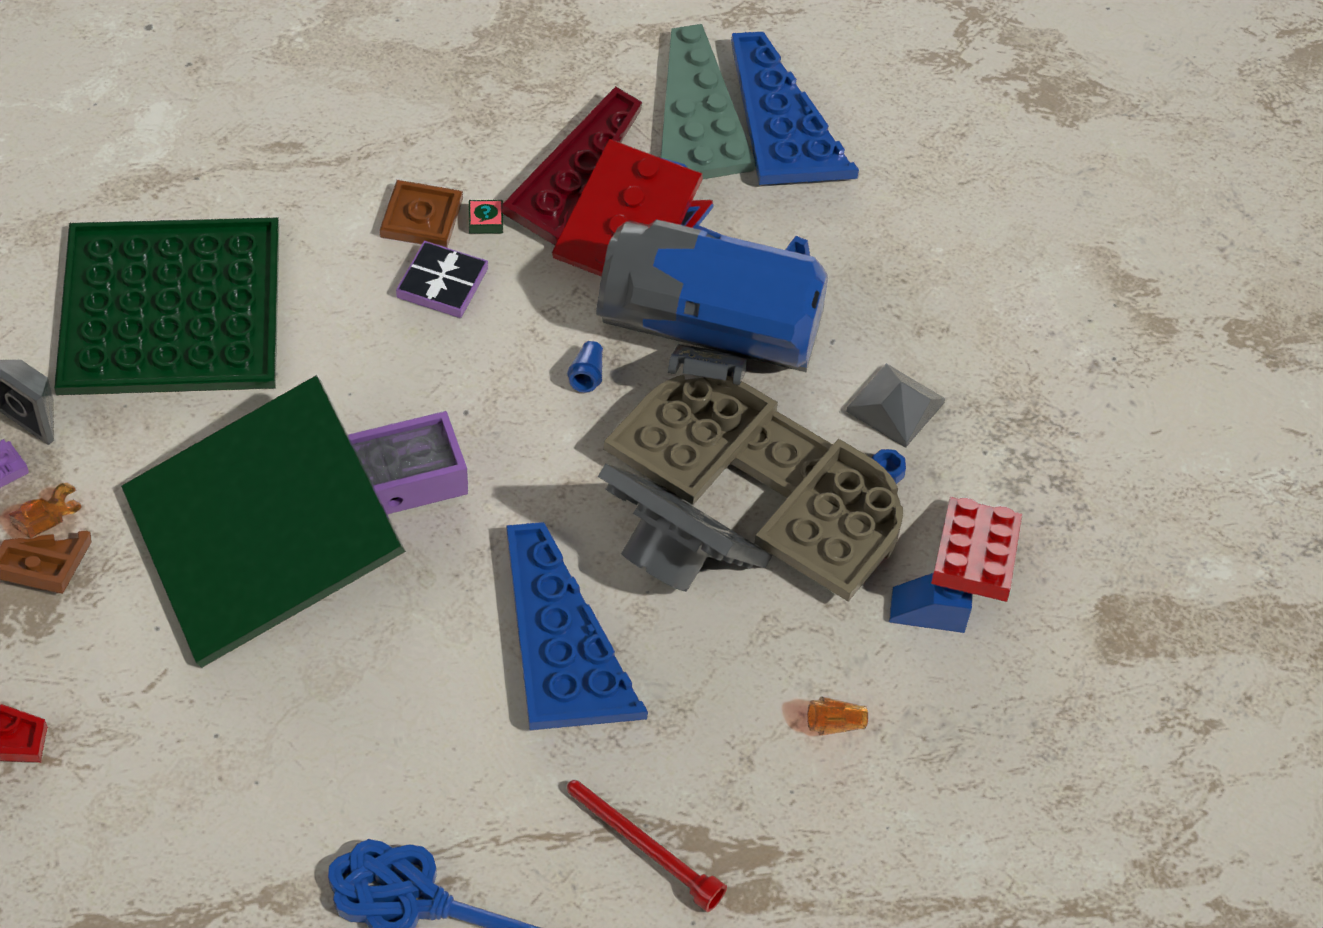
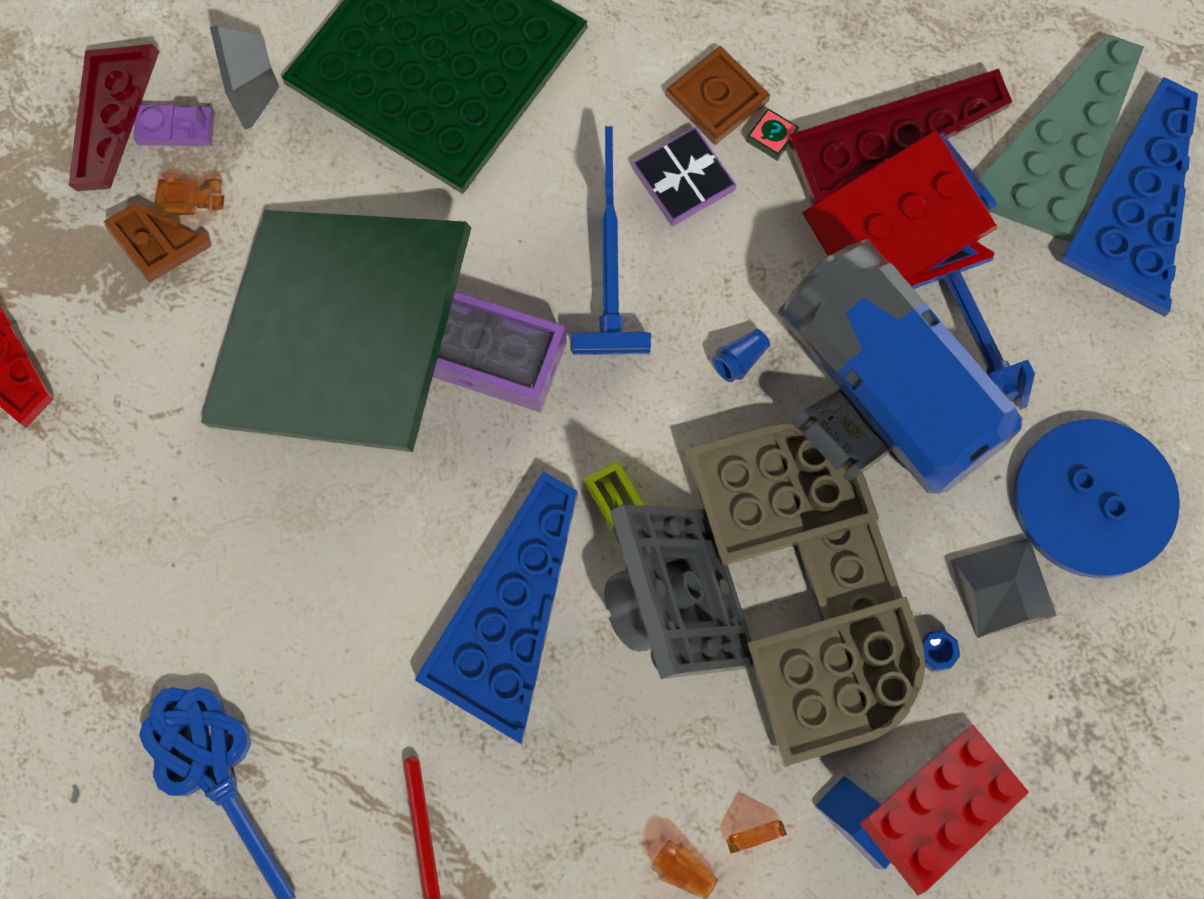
camera: 45 degrees right, 20 degrees up
none -> blue piece [572,126,651,355]
none -> neon yellow tile [584,461,645,534]
none -> clear orange tile [726,819,787,854]
none -> blue plate [1014,419,1180,578]

